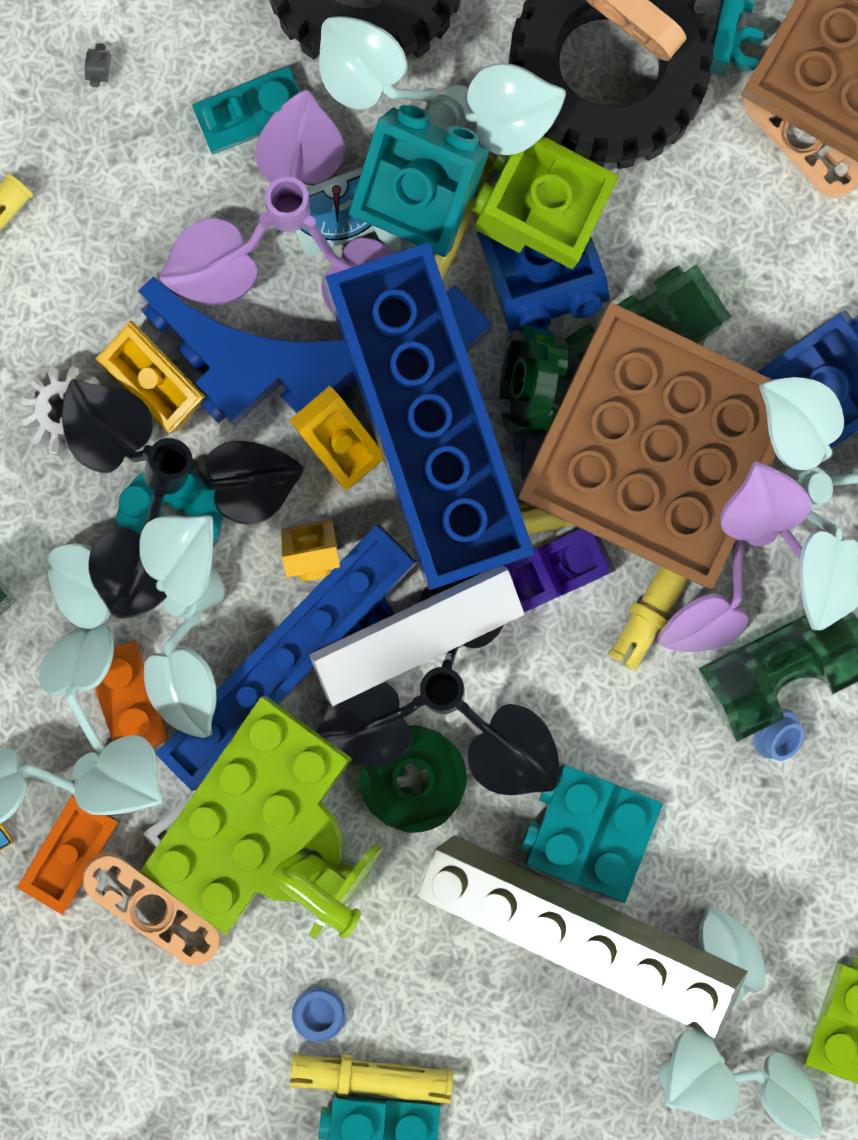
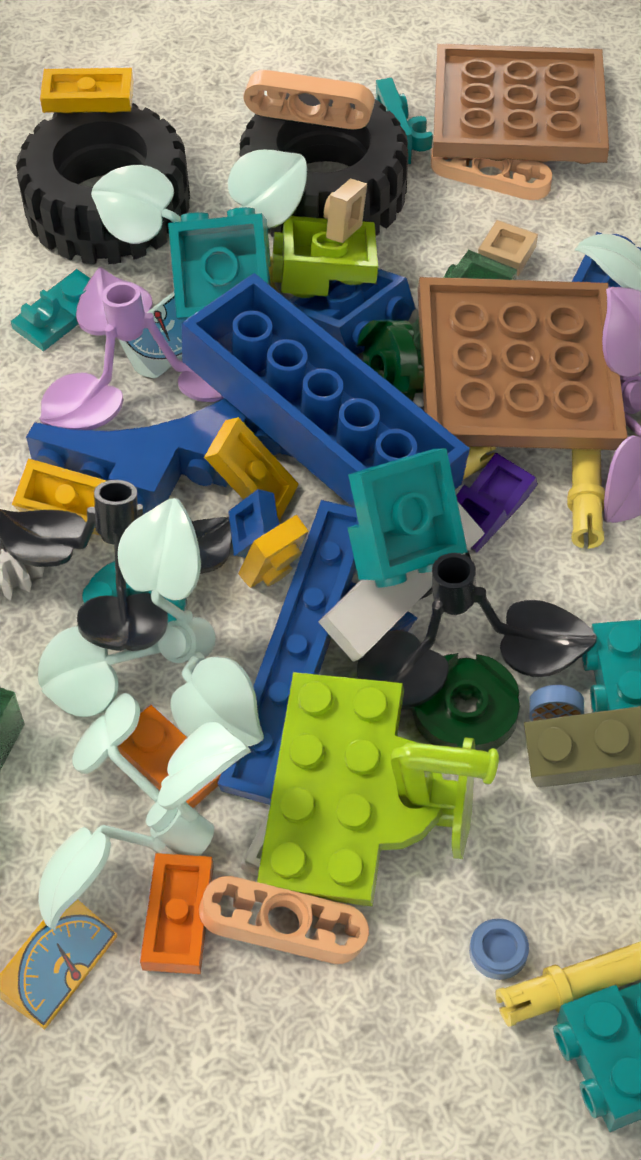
camera: 25 degrees left, 30 degrees down
none -> blue plate [228,489,279,558]
none -> tan plate [324,178,367,243]
none -> teal plate [348,448,468,588]
none -> tan plate [477,220,538,276]
none -> medium blue tile [529,685,584,721]

